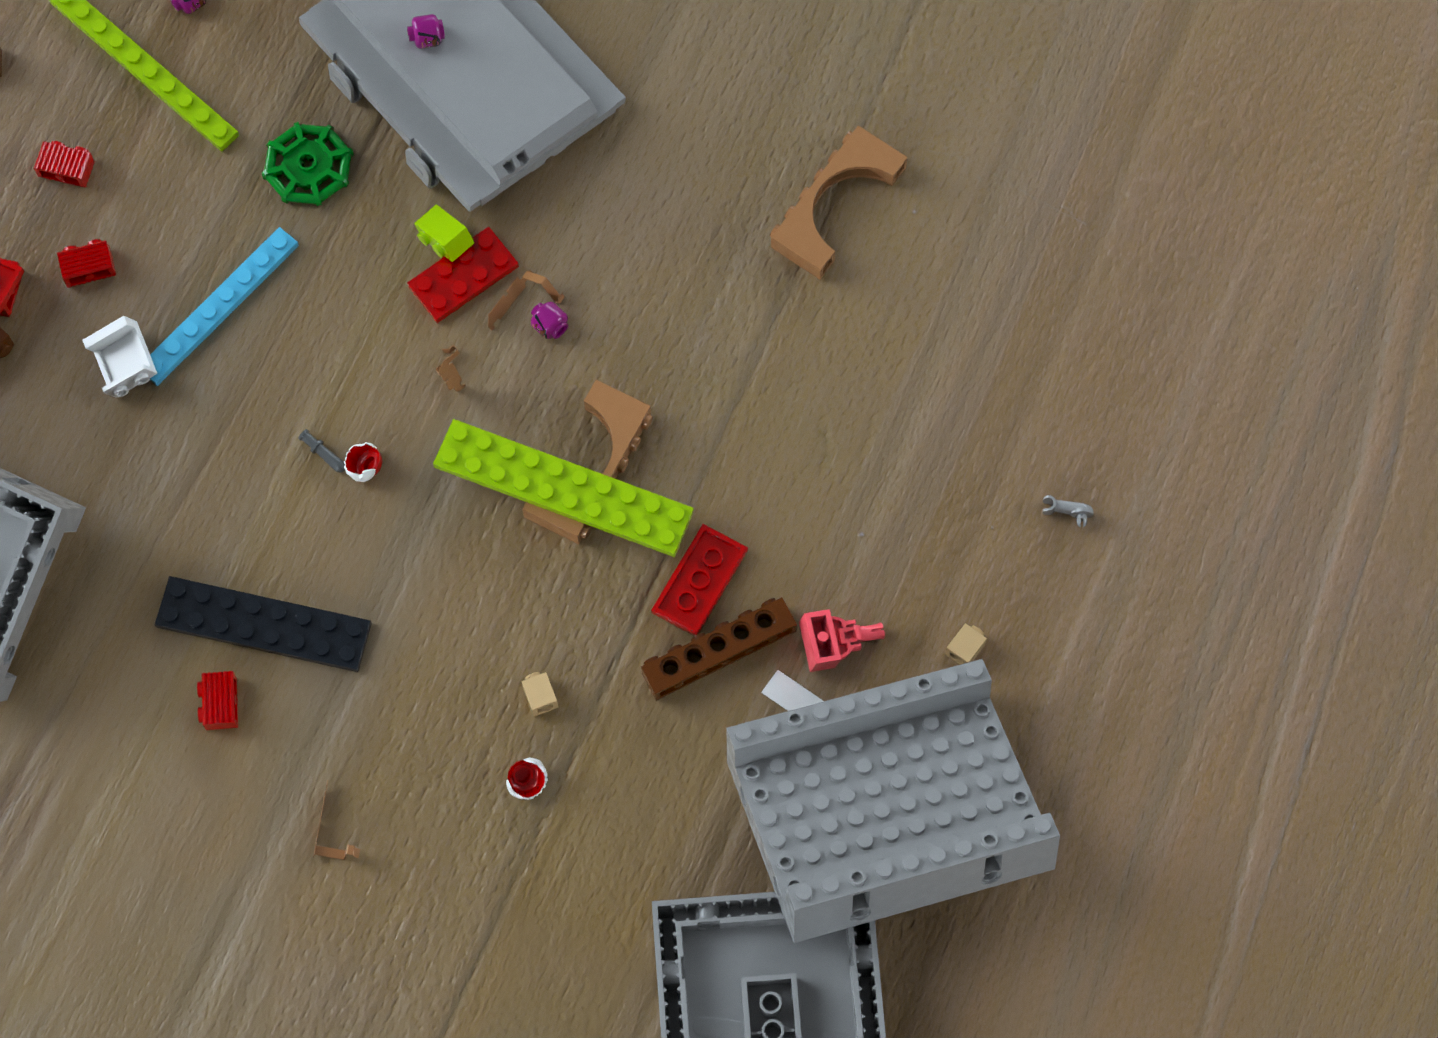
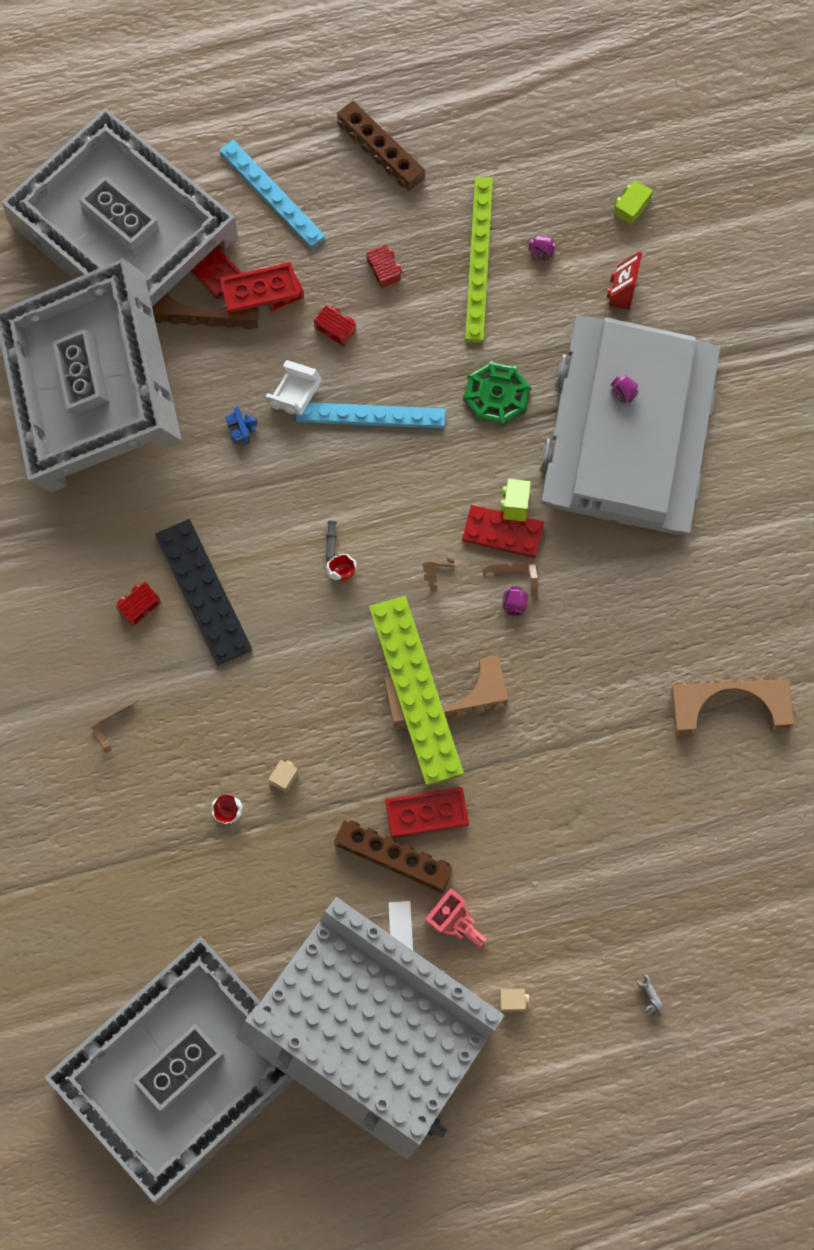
camera: 50 degrees right, 0 degrees up
none -> blue hips [225,407,258,445]

